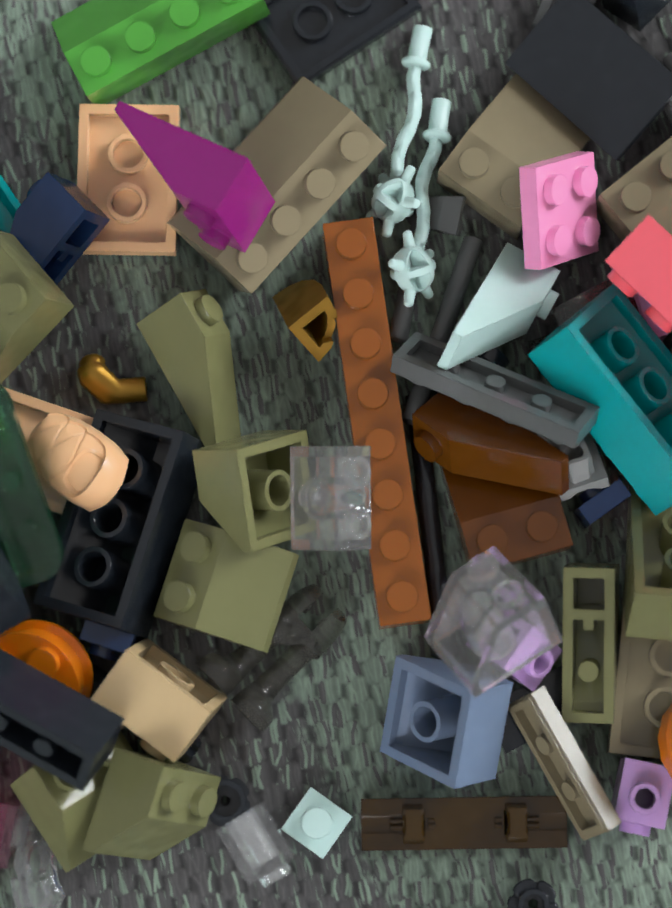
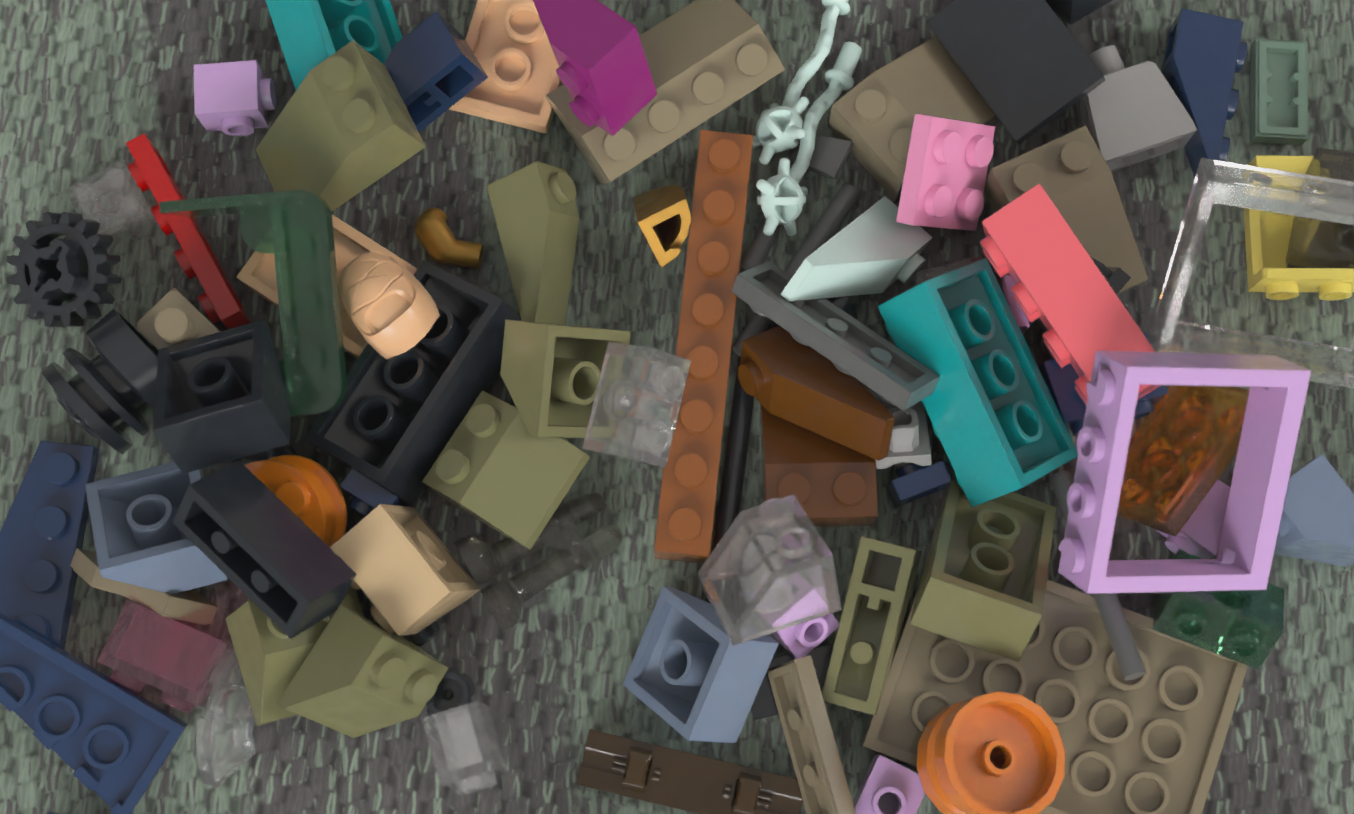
camera: 15 degrees right, 5 degrees down
light aqua plate [281,787,353,859] -> none

